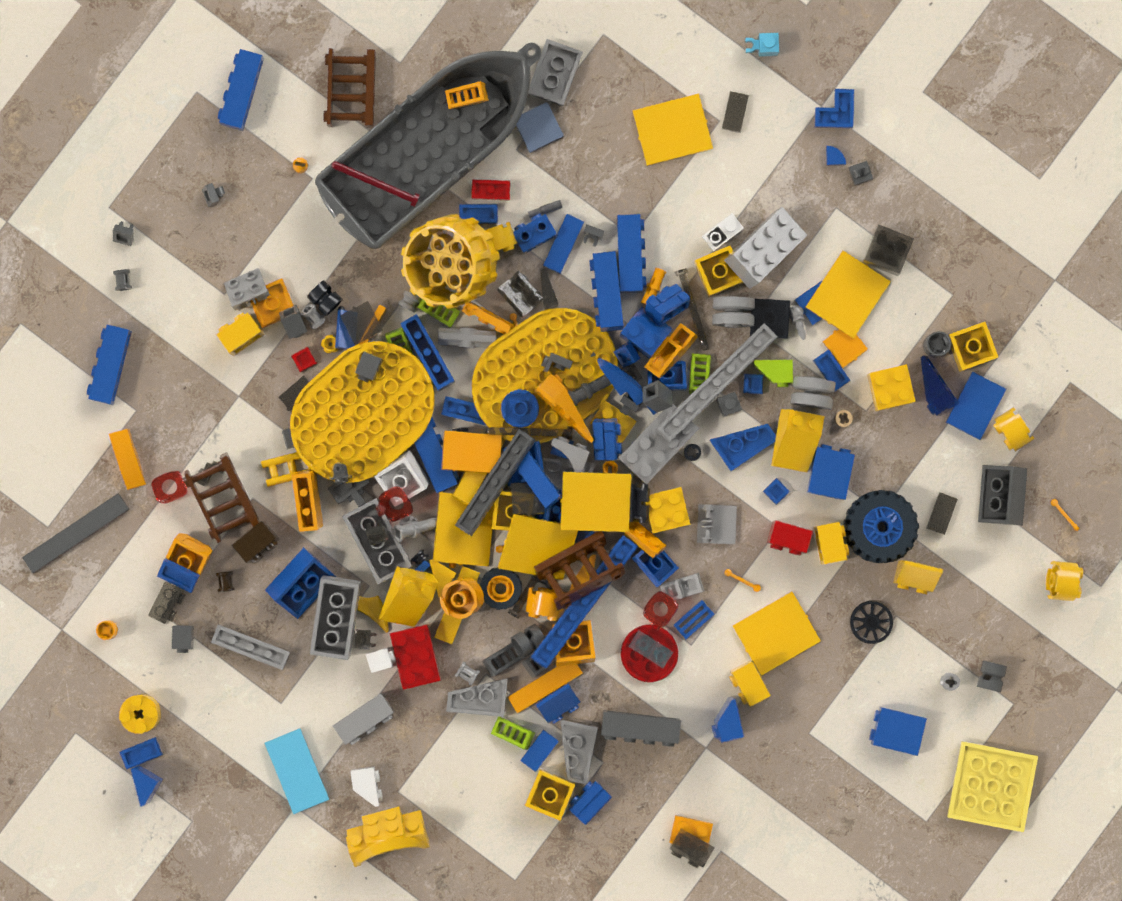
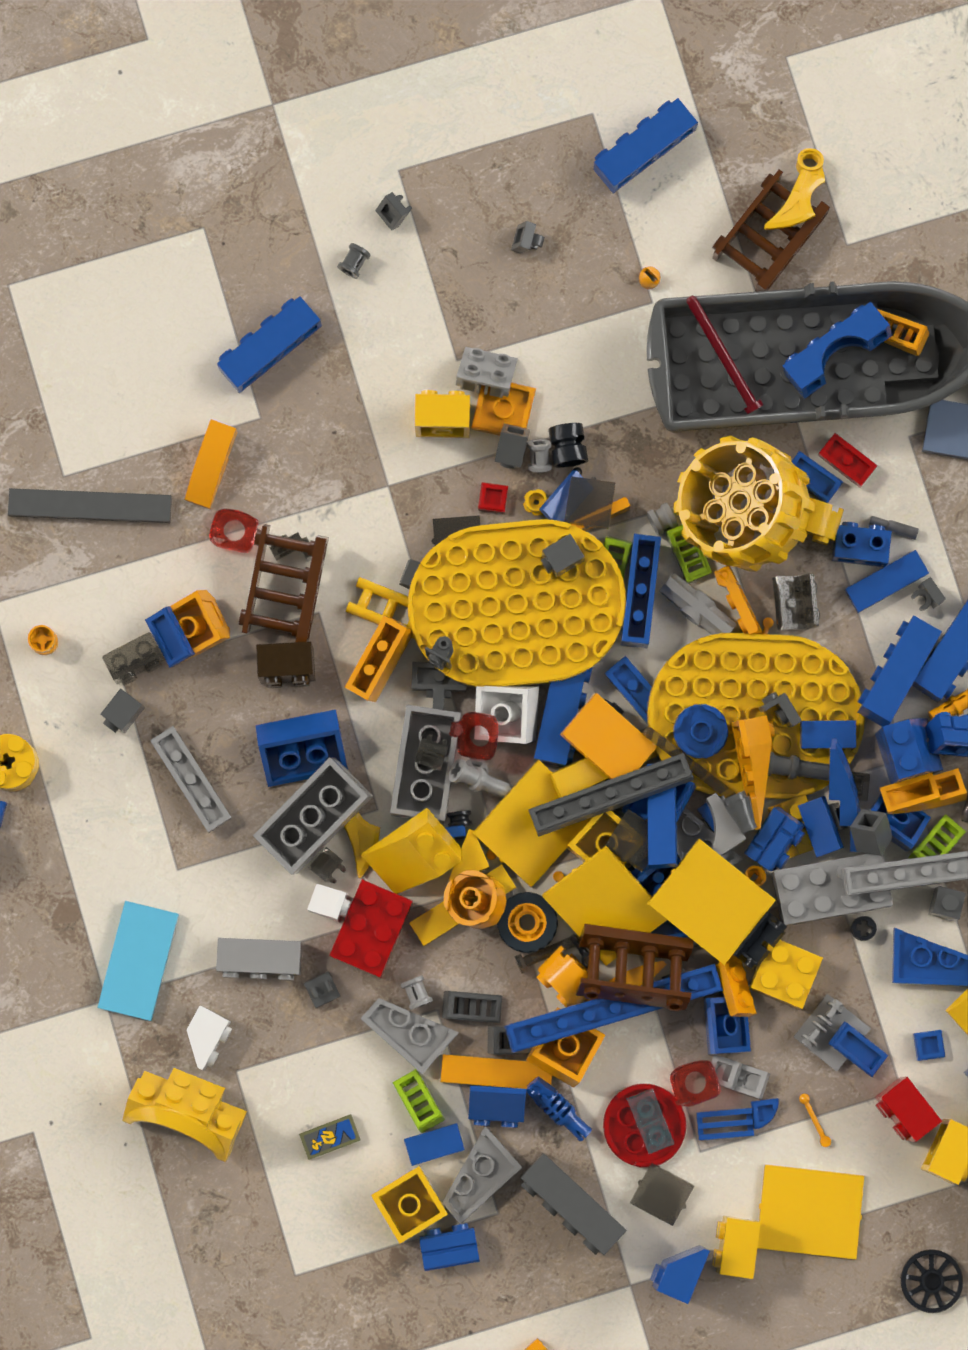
camera: 35 degrees right, 5 degrees down
dark brown bush [216,571,235,592] -> none
dark grey wheel [511,624,545,659] -> none
clear smoke slope [541,269,559,310] -> none
blue bracket [614,342,641,368] -> none
none -> tile [299,1114,361,1160]
none -> dark grey tile [304,971,341,1008]
none -> blue hinge [526,1076,592,1142]
none -> clear smoke piece [630,1162,694,1226]
none -> dark grey cone [724,791,757,834]
none -> blue tile [750,1098,779,1129]
none -> yellow piece [764,148,825,230]
none -> blue arch [782,302,892,399]
none -> blue tile [798,796,844,857]
none -> blue tile [800,720,856,749]
none -> blue tile [828,1022,888,1077]

